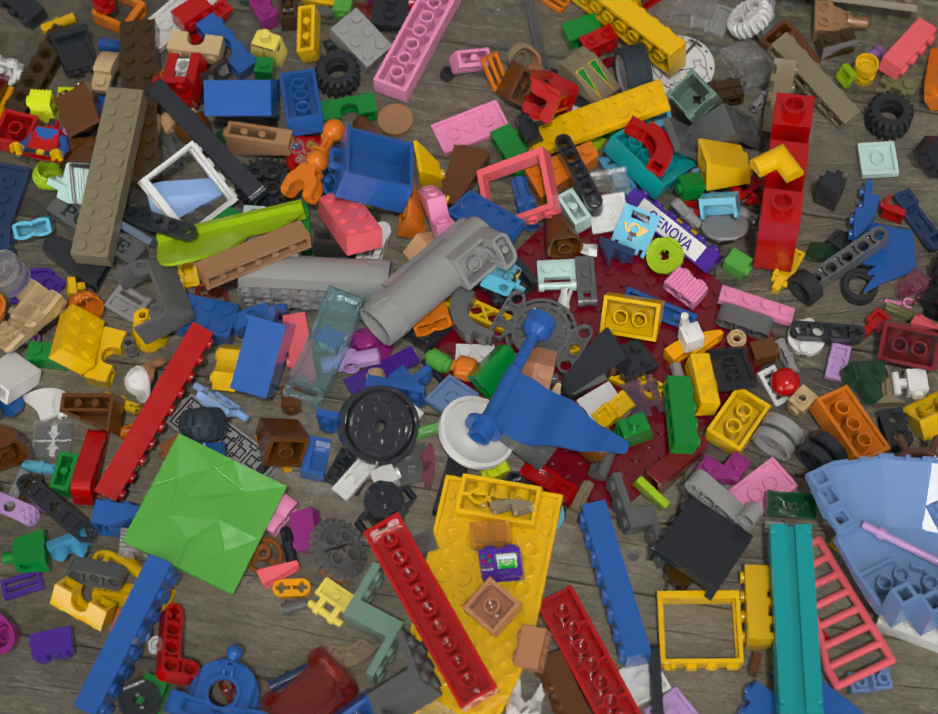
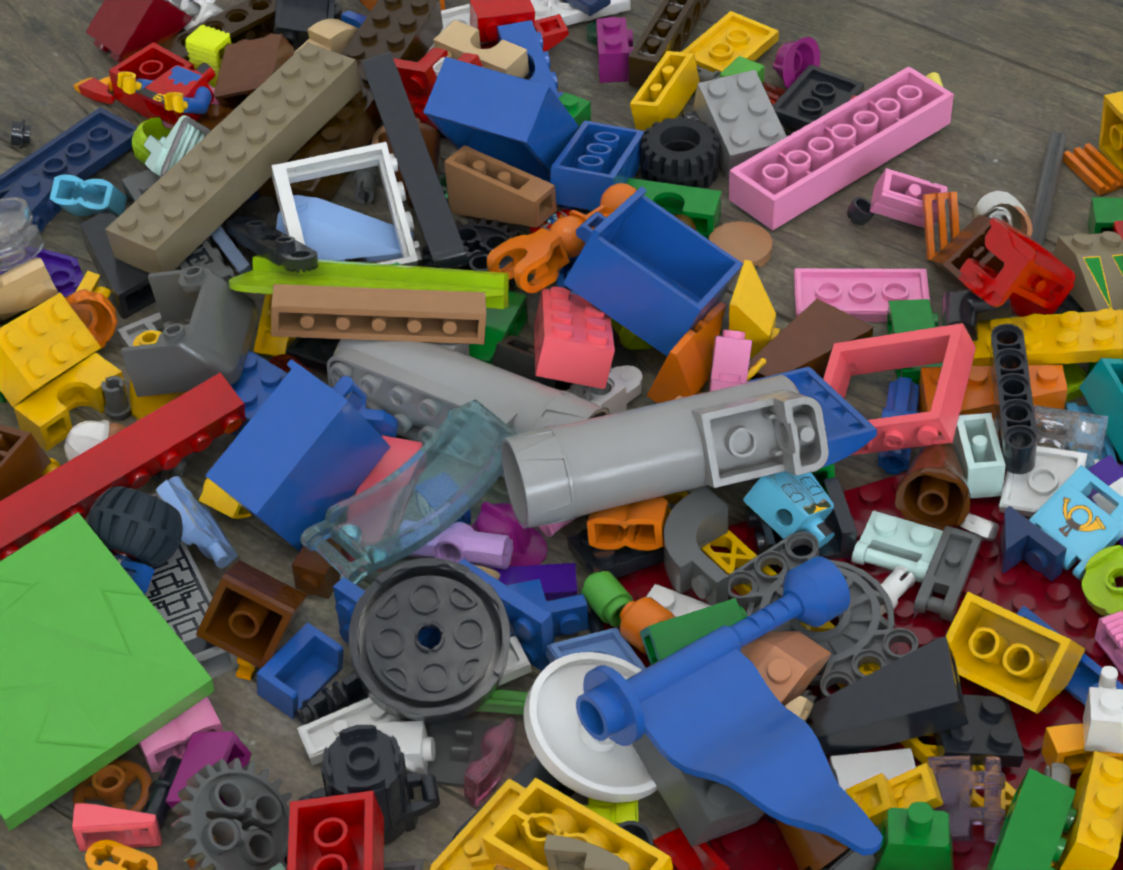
camera: 25 degrees right, 20 degrees down
light yellow torso [251,29,288,67] -> none

